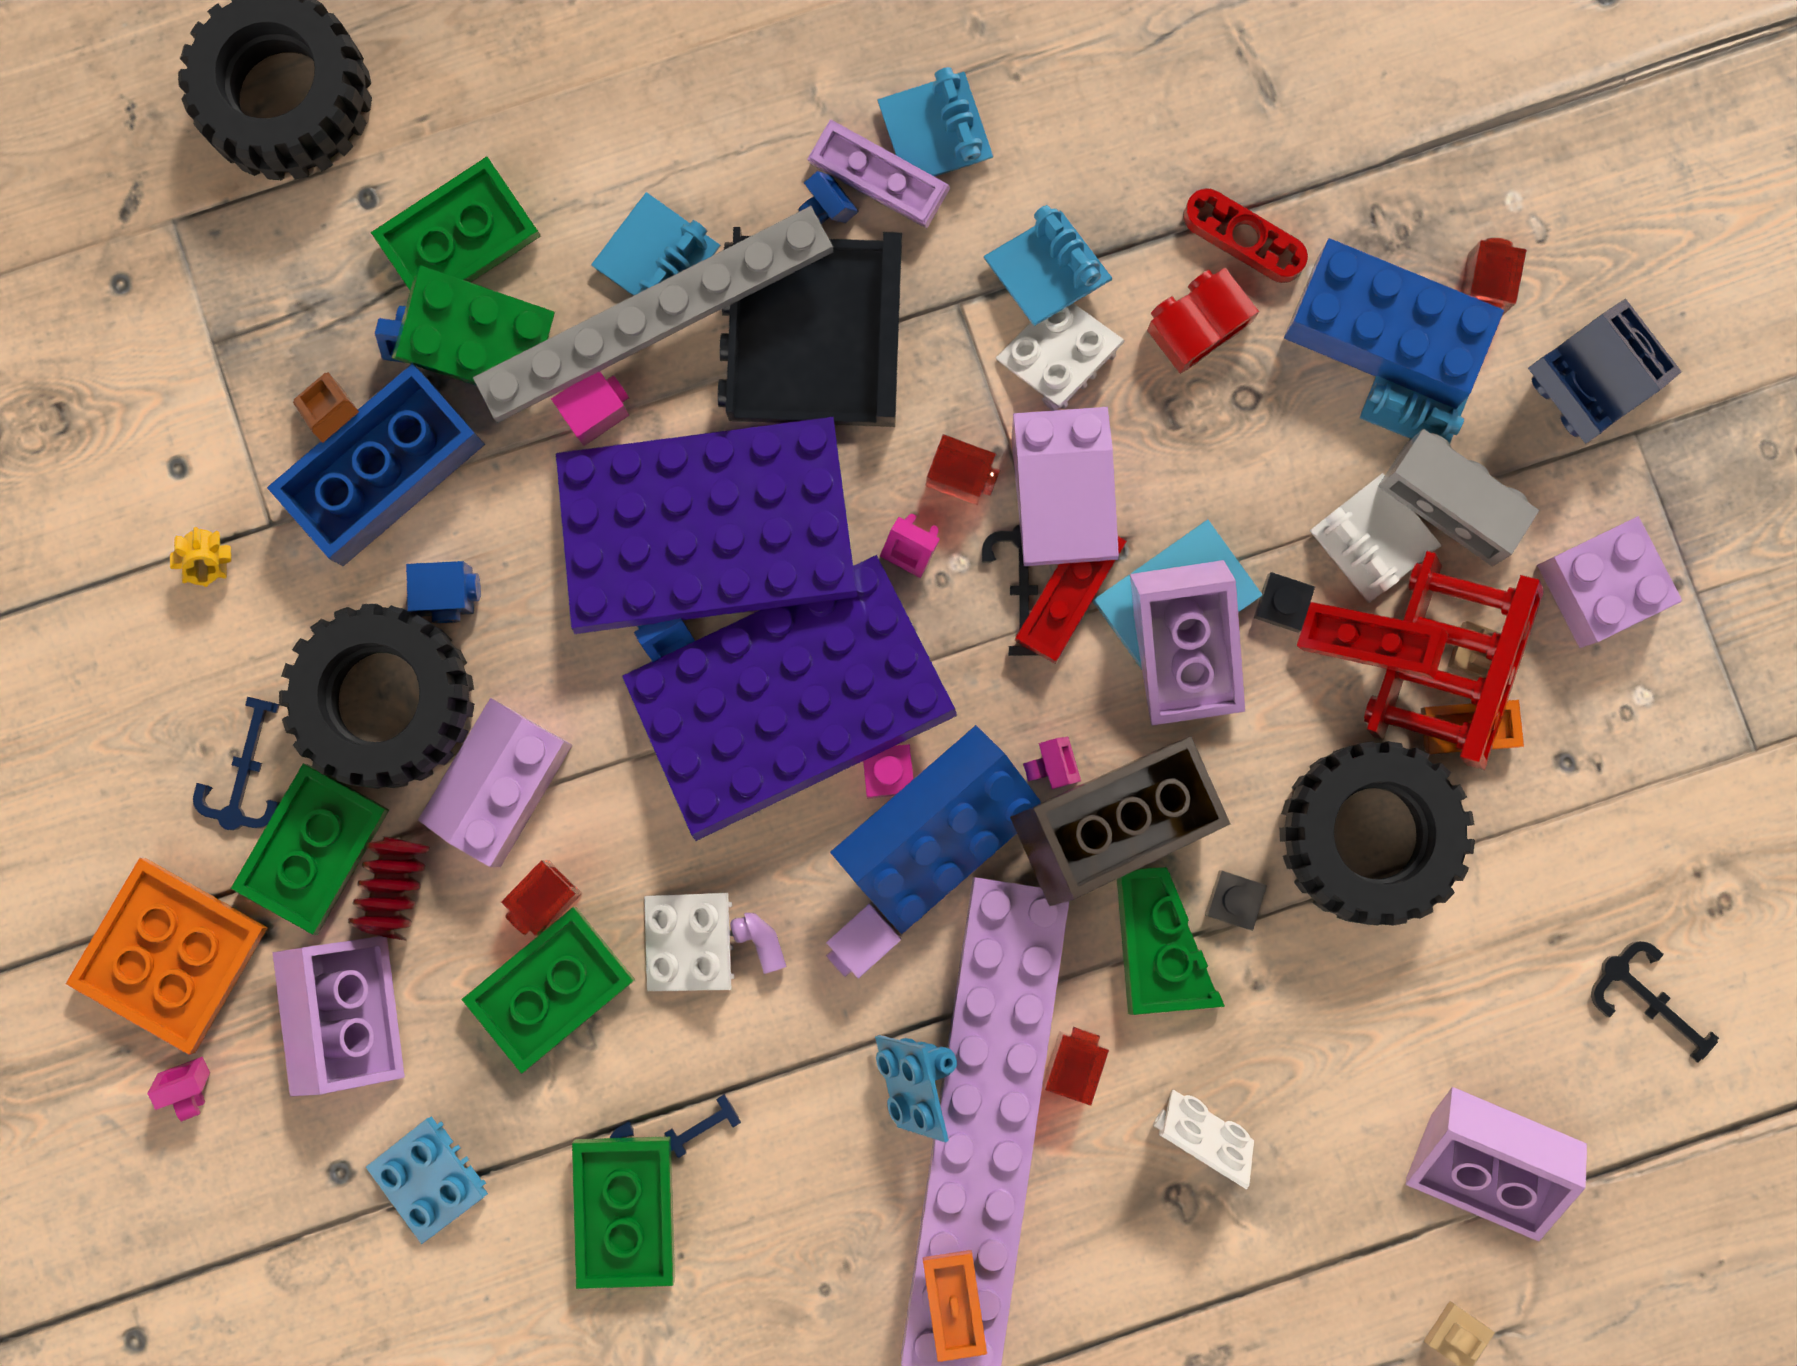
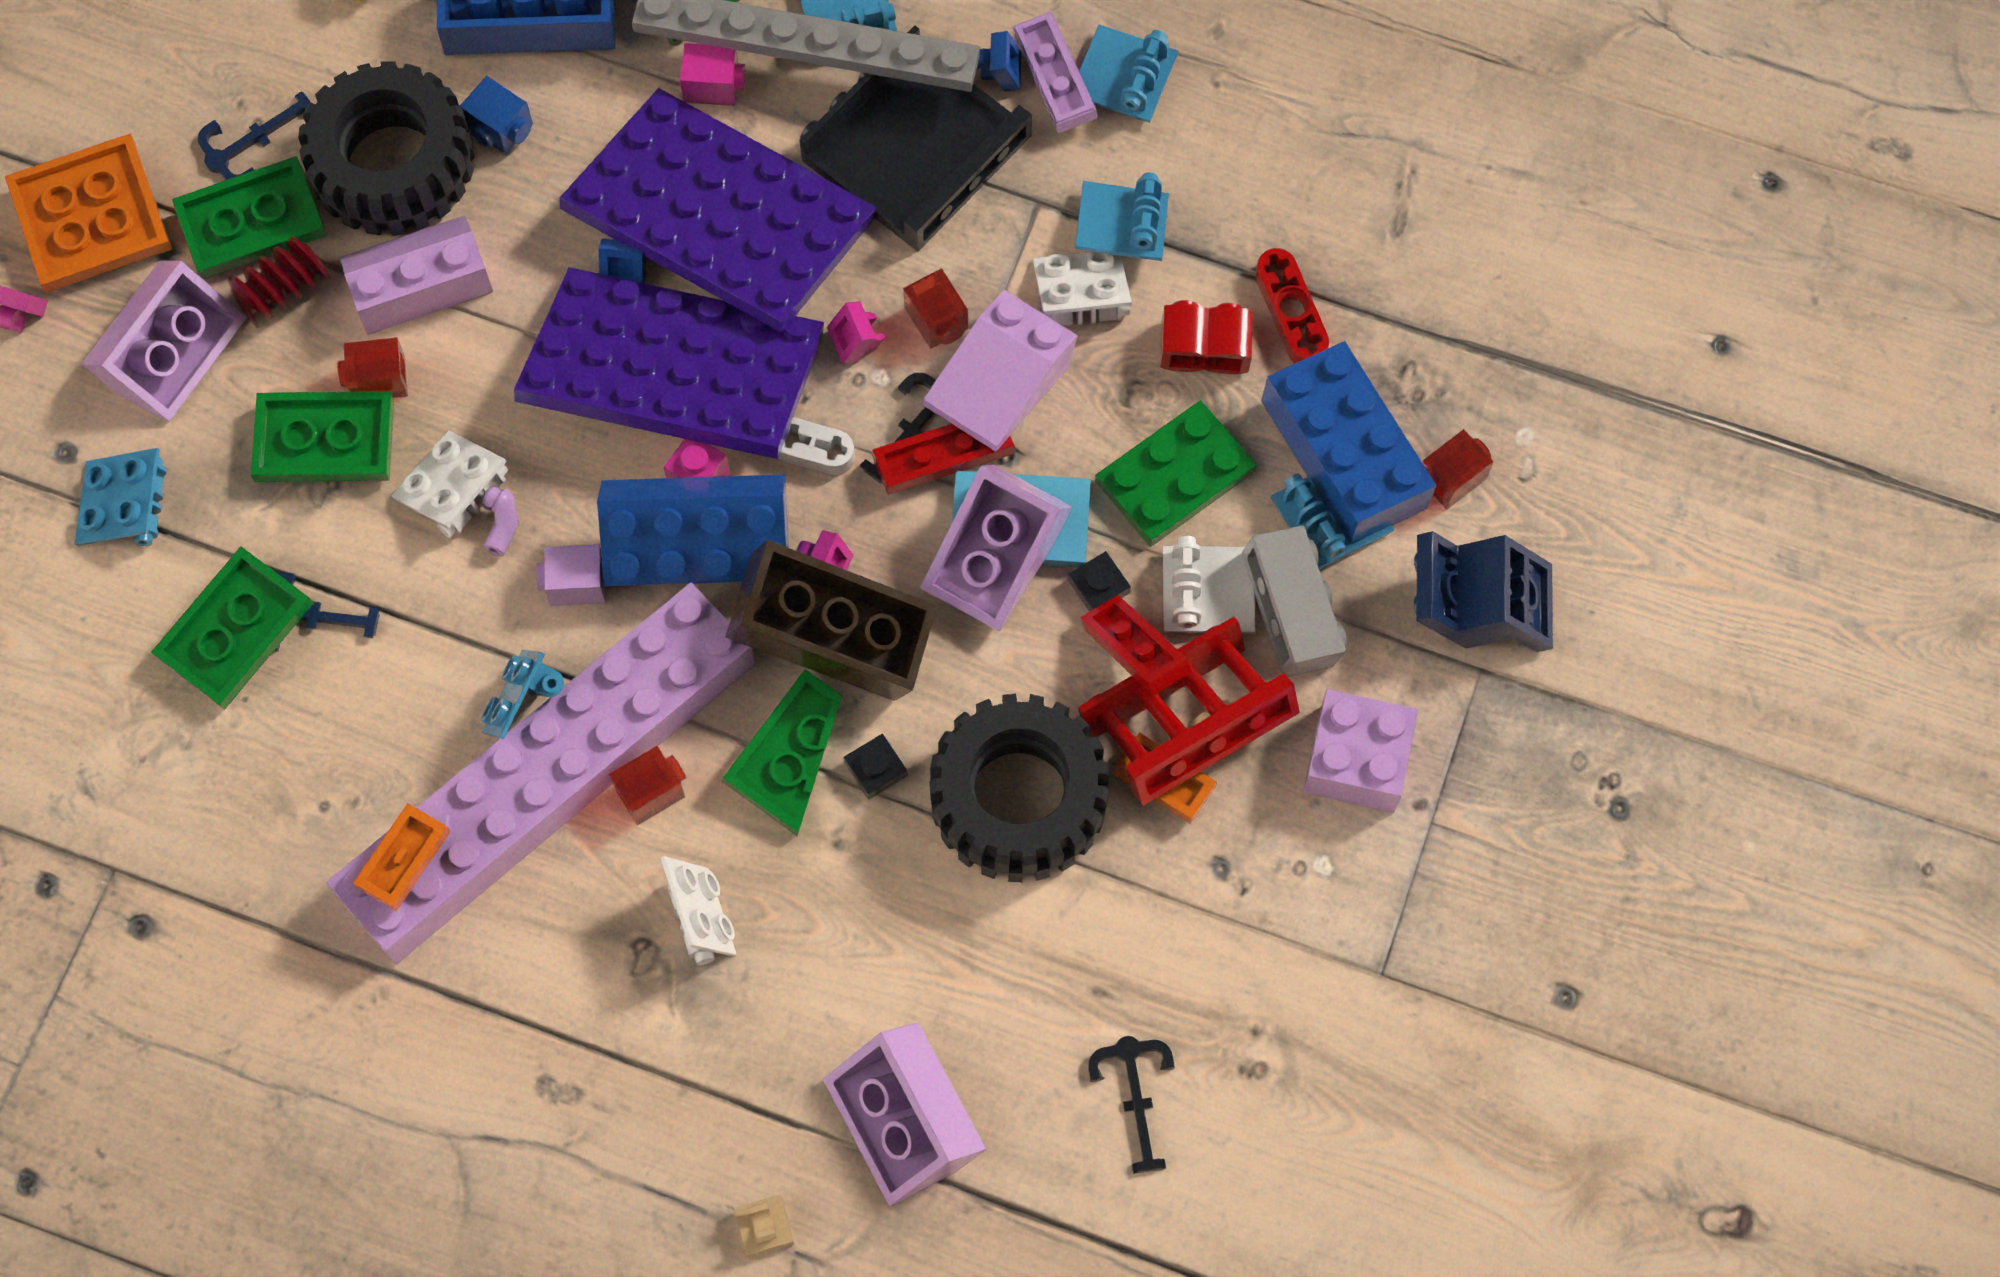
camera: 40 degrees right, 15 degrees down
none -> white beam [779,418,855,475]
none -> green plate [1095,400,1257,547]

